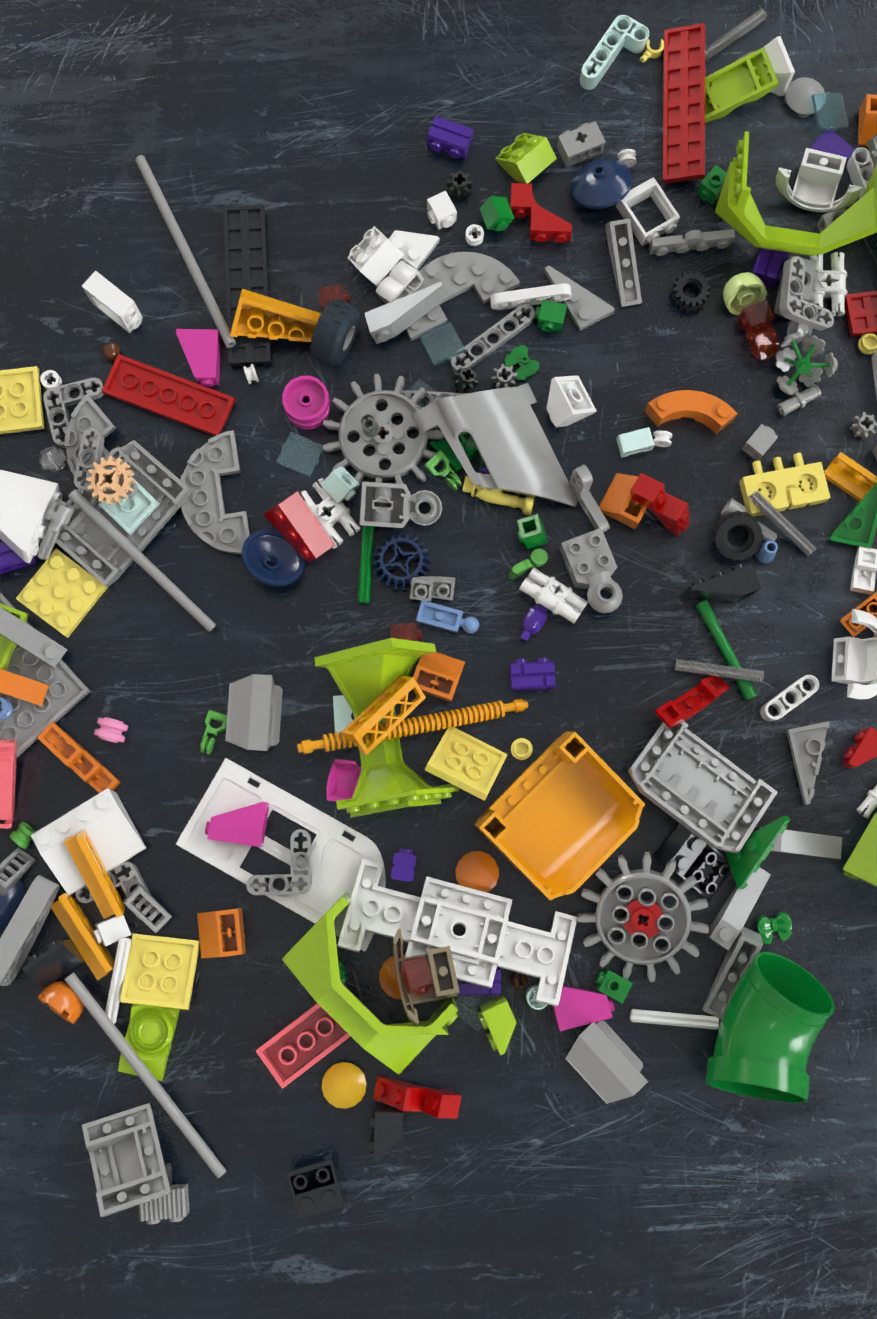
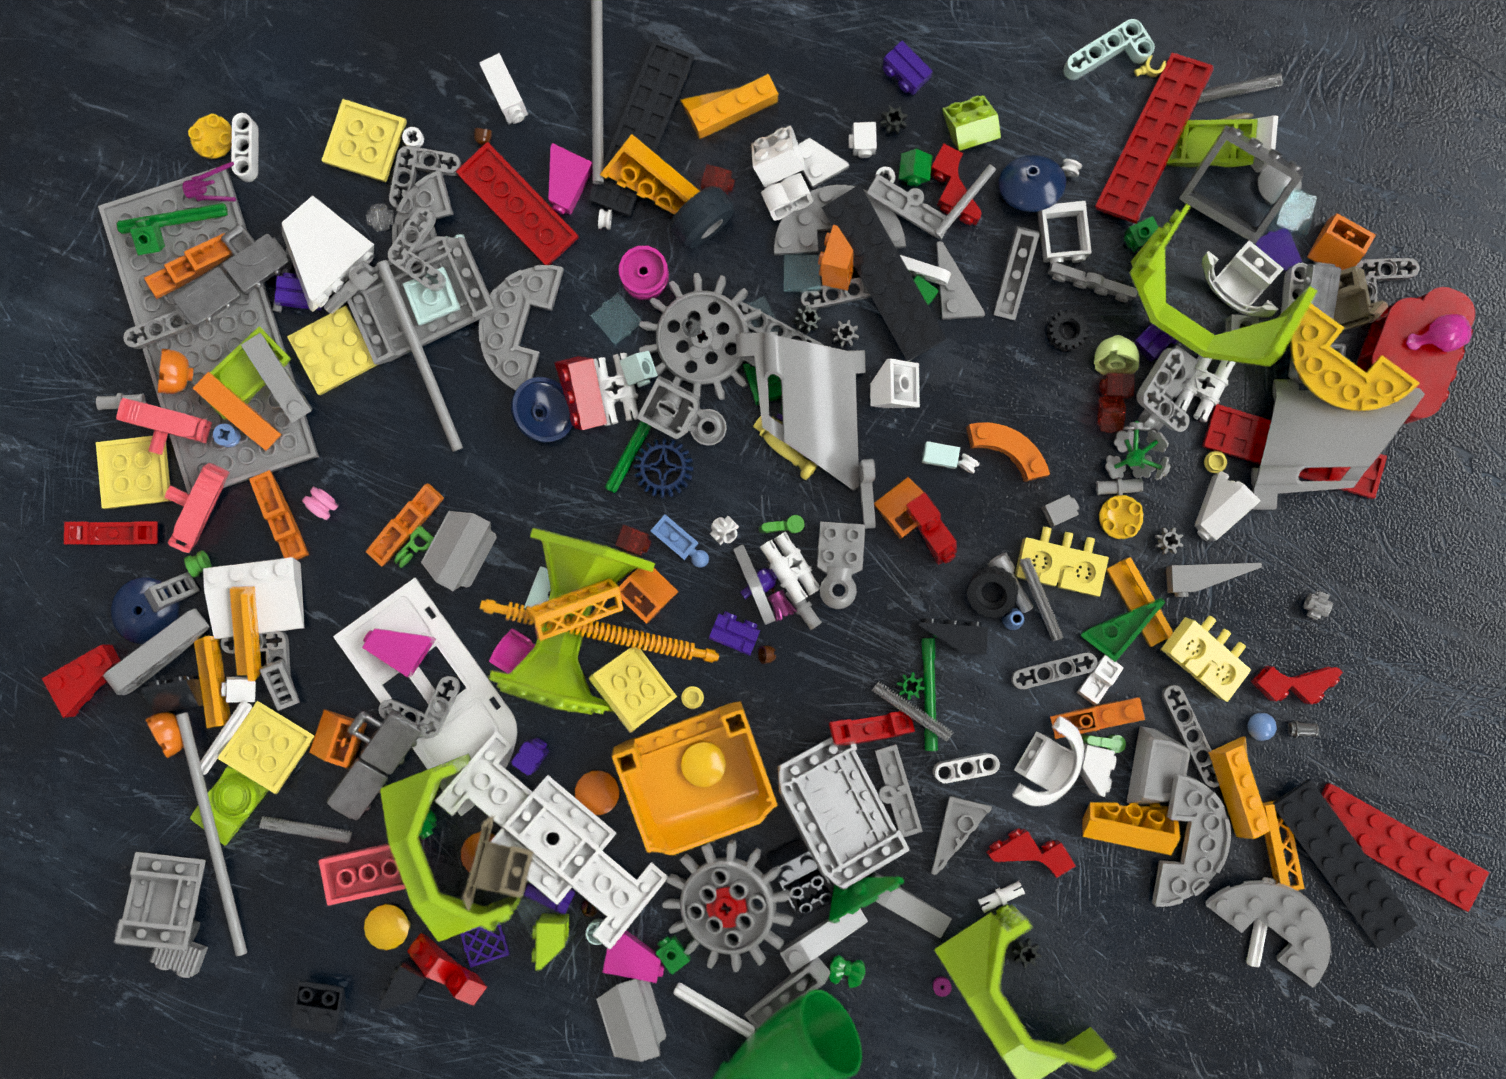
camera: 25 degrees right, 5 degrees up
light nougat gear [86,456,136,505] -> none
light grey slope [365,281,449,344] -> none
clear red brick [400,956,433,996] -> none
light grey slope [410,576,456,602] -> none
bright green piece [424,450,462,491] -> none
green piece [505,345,539,381] -> none
green brick [517,514,548,549] -> none
light grey brick [557,121,606,168] -> none
none -> light grey axle [259,816,352,843]
none -> flat silver piece [327,711,421,820]
none -> orange slope [366,483,444,567]
none -> dark purple window [460,923,510,968]
none -> light orange wedge [680,74,778,139]
none -> yellow dish [681,742,726,787]
none -> white gear [710,516,739,545]
none -> light grey beam [733,545,776,625]
none -> reddish brown hinge [758,645,777,664]
none -> flat silver piece [768,588,797,622]
none -> light grey pin [785,592,822,631]
none -> orange slope [818,225,853,291]
none -> black plate [822,184,947,362]
none -> light grey hinge [866,174,947,240]
none -> light grey hinge [874,744,923,837]
none -> green gear [896,672,925,700]
none -> magenta piece [932,976,952,997]
none -> light grey bar [933,164,996,238]
none -> light grey beam [1011,653,1098,689]
none -> yellow dish [1099,495,1143,539]
none -> flat silver window [1179,125,1304,244]

